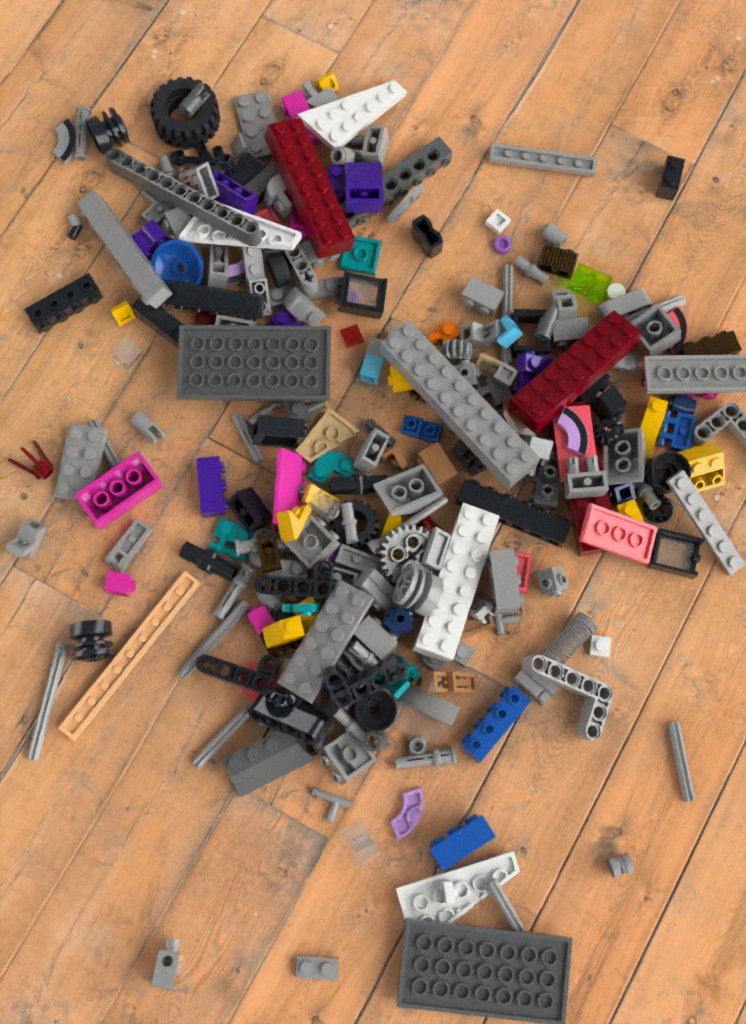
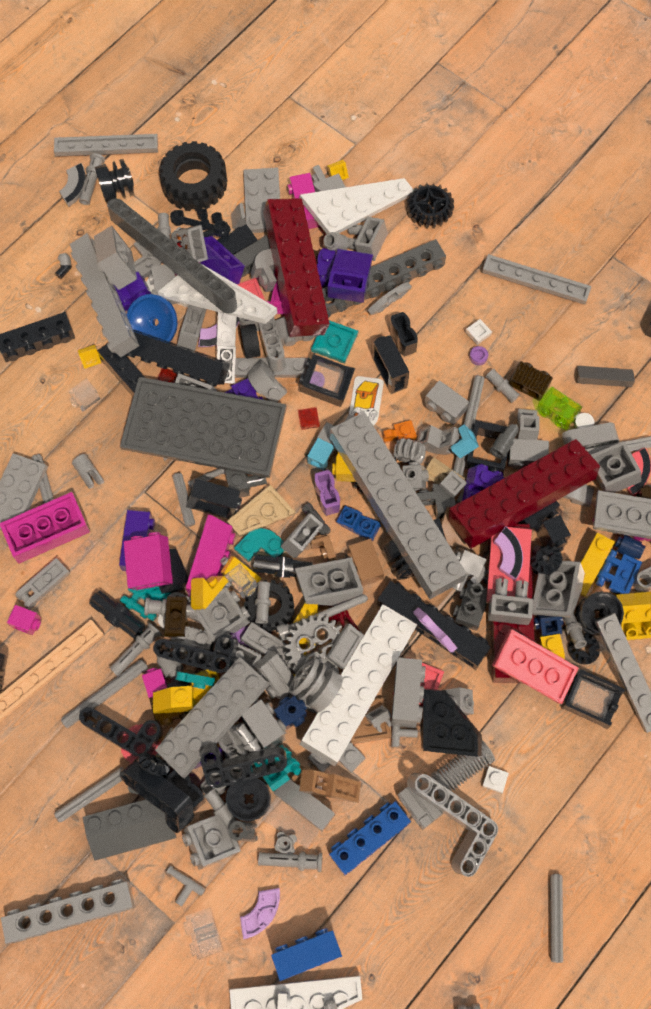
camera: 15 degrees right, 5 degrees down
dark grey hinge [179,82,210,118] -> none
light grey brick [540,223,568,248] -> none
none -> light grey brick [1,879,136,944]
none -> light grey plate [54,134,158,156]
none -> light grey brick [94,226,137,290]
none -> dark pink brick [124,532,173,590]
none -> medium lavender brick [315,470,340,516]
none -> sticker [349,376,384,426]
none -> black window [372,335,409,394]
none -> black gear [407,182,454,228]
none -> lavender tile [413,607,457,653]
none -> black plate [423,689,482,757]
none -> dark grey slope [577,366,635,387]

